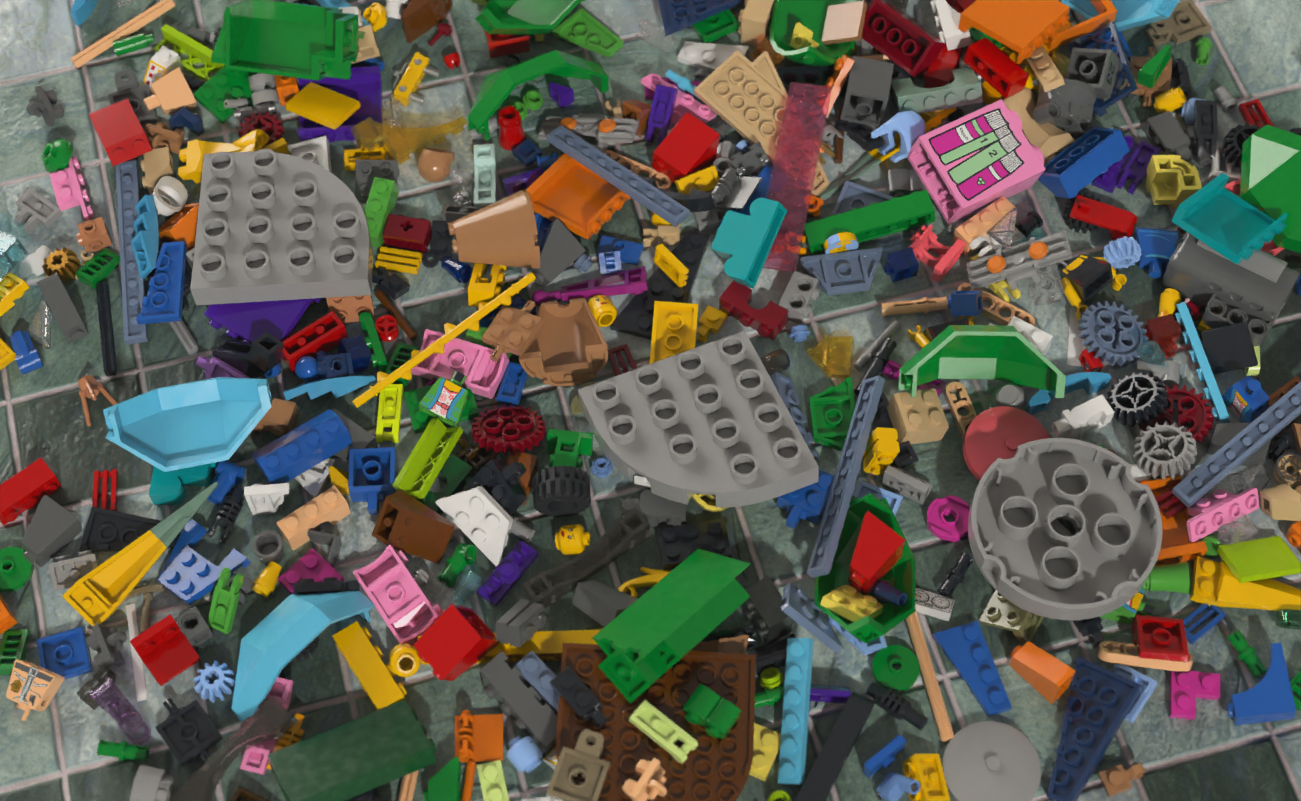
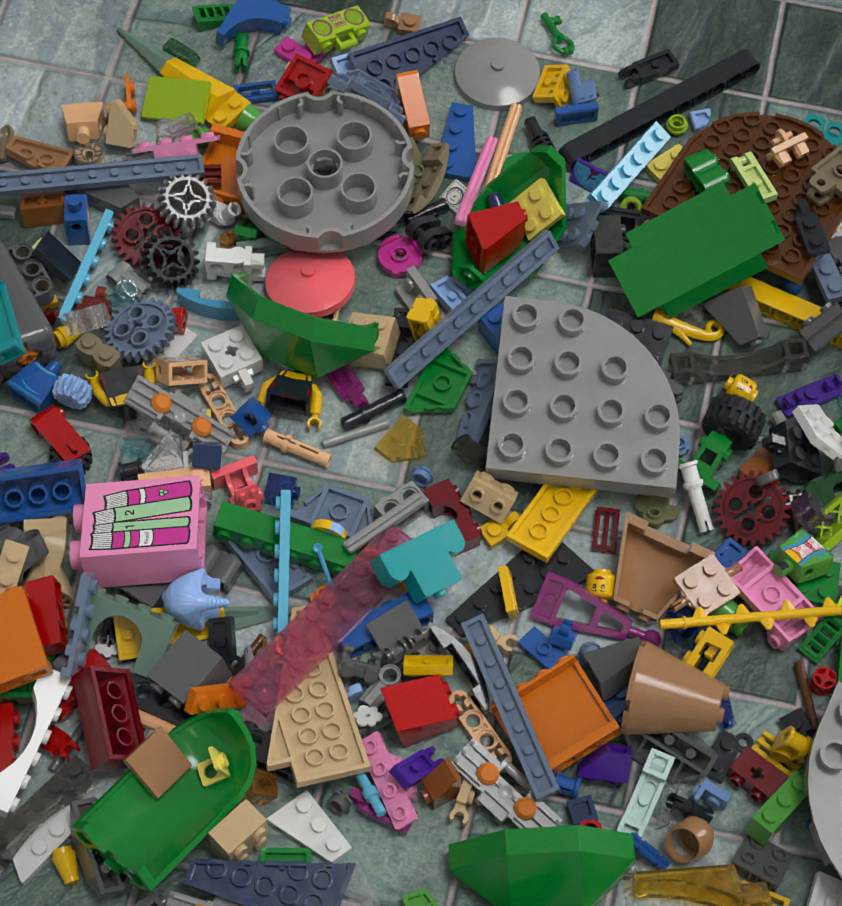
camera: 155 degrees left, 0 degrees up
none -> red plate [40,724,81,762]
none -> clear brick [60,302,112,338]
none -> sand blue wing [60,572,98,677]
none -> dark tan brick [75,332,123,373]
none -> light nougat torso [156,356,207,386]
none -> dark blue panel [192,441,222,469]
none -> medium azure plate [273,490,291,637]
none -> lime piece [301,5,371,55]
none -> dark azure hinge [313,543,336,591]
none -> sand blue wing [327,69,406,125]
none -> light grey axle [343,493,424,553]
none -> white plant [353,705,382,727]
none -> dark tan slope [403,142,449,214]
none -> black brick [405,215,453,252]
none -> bright pink axle [454,135,498,227]
none -> tan brick [460,470,518,524]
none -> blue axle [631,832,670,872]
none -> black pin [666,793,714,823]
none -> white pin [678,460,714,533]
none -> medium blue bracket [690,779,732,811]
none -> dark grey tile [755,469,780,487]
none -> yellow piece [769,726,813,764]
none -> brick [790,489,827,532]

